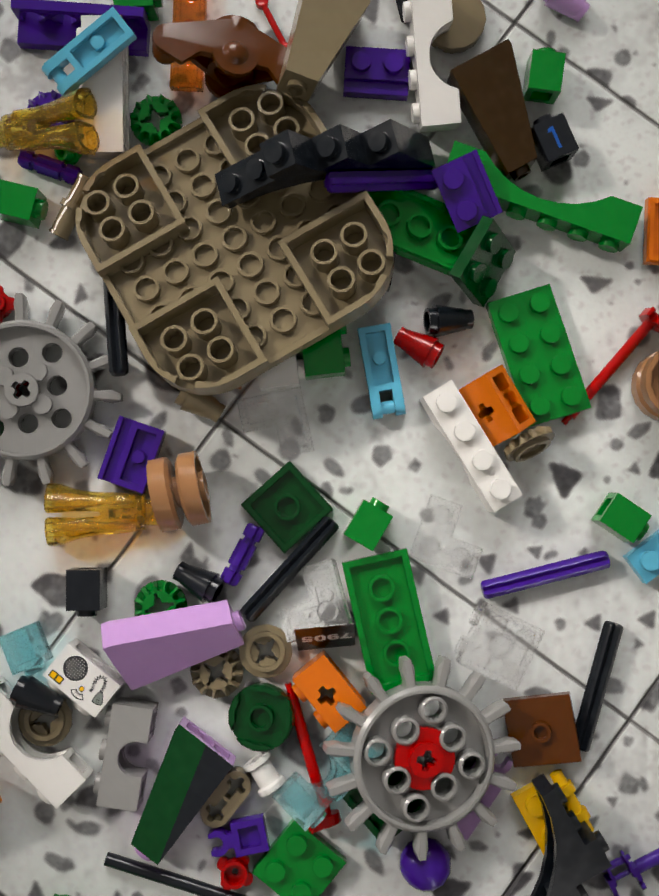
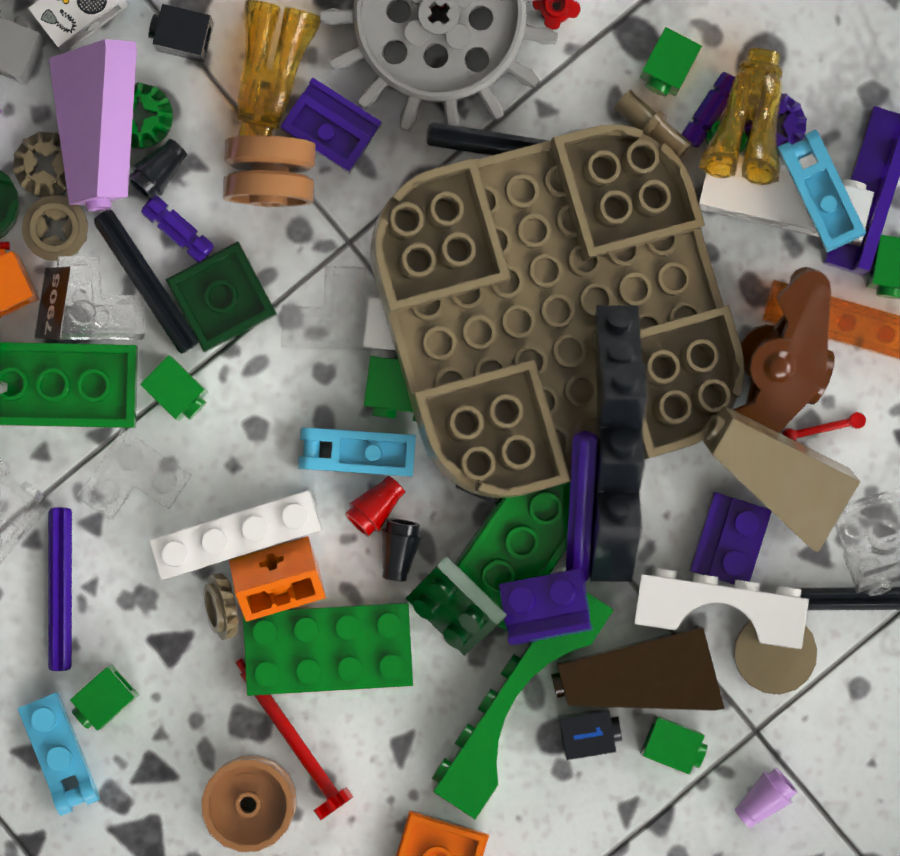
camera: 110 degrees right, 0 degrees up
green gear [130,94,182,146] -> none
dark tan cone [174,391,226,423] -> none

